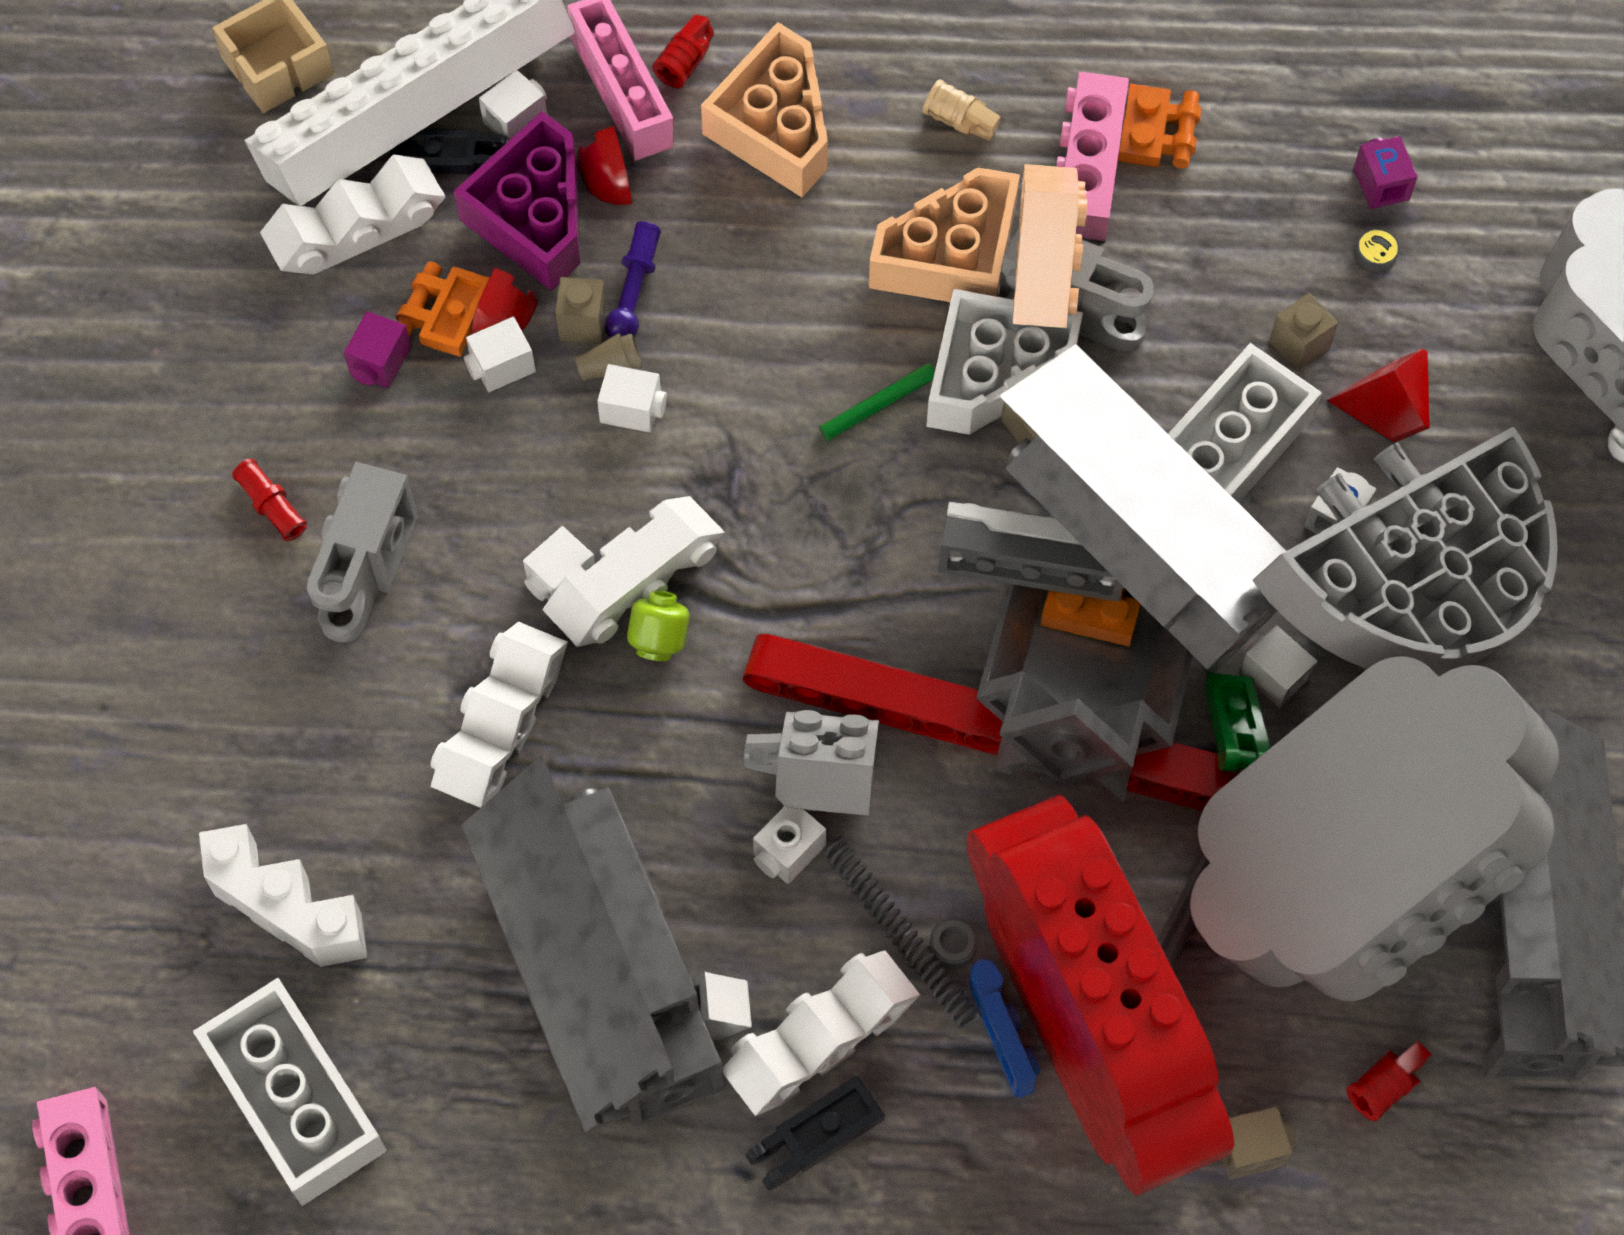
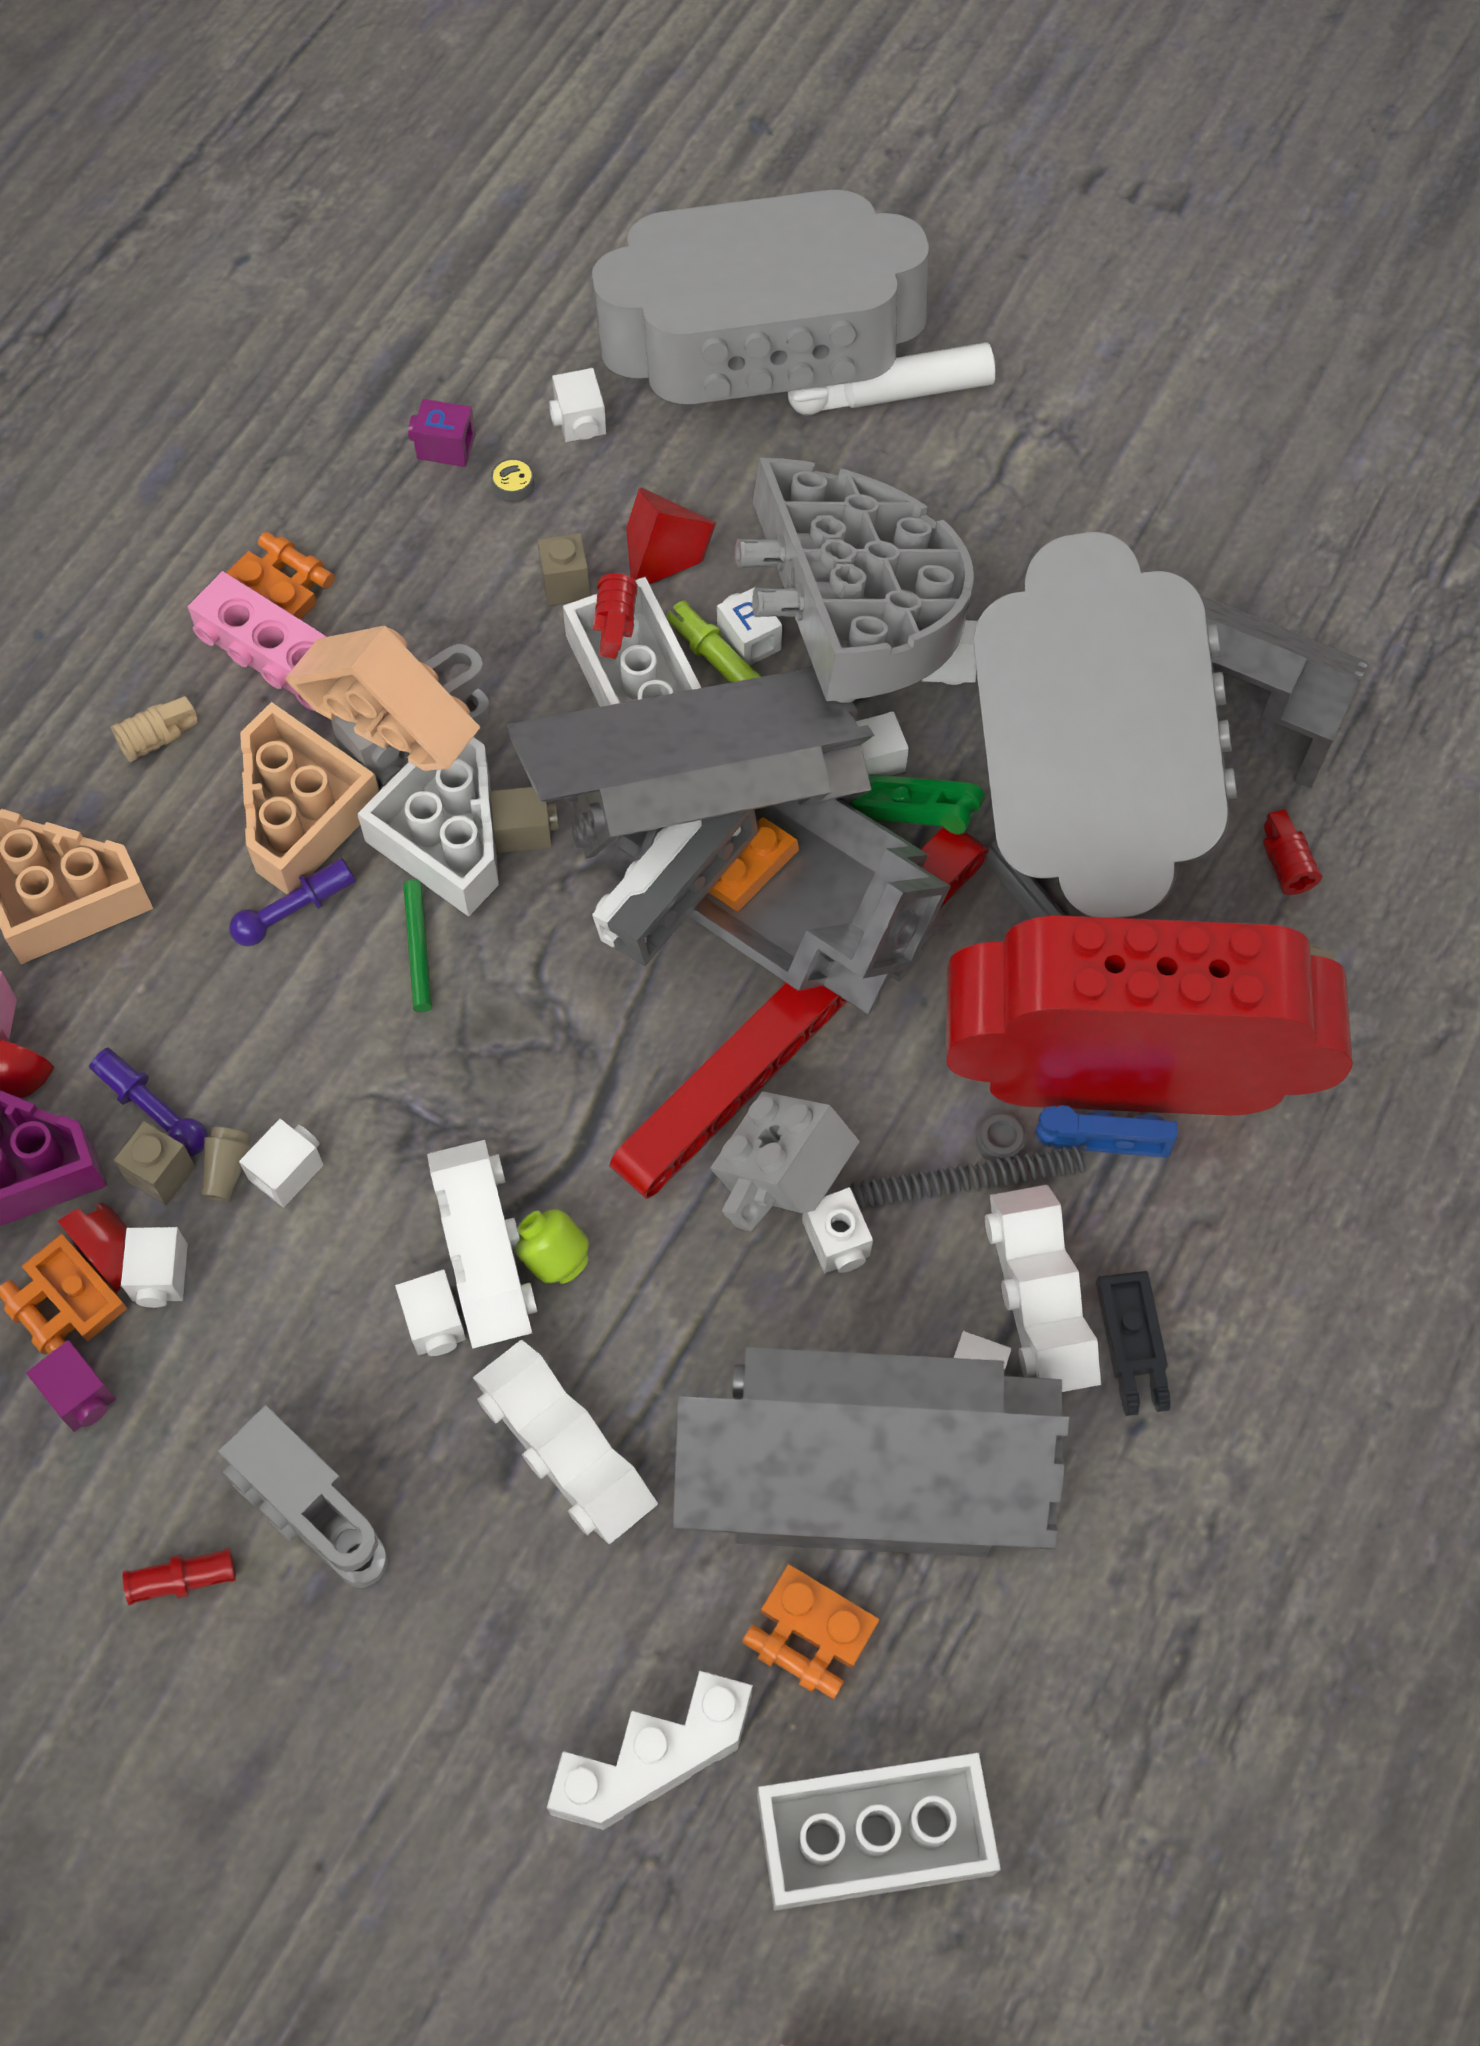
camera: 65 degrees left, 0 degrees up
none -> dark purple pin [229,857,356,946]
none -> white brick [549,368,606,442]
none -> red hinge [593,573,638,659]
none -> lime pin [666,600,761,683]
none -> orange plate [742,1564,880,1700]

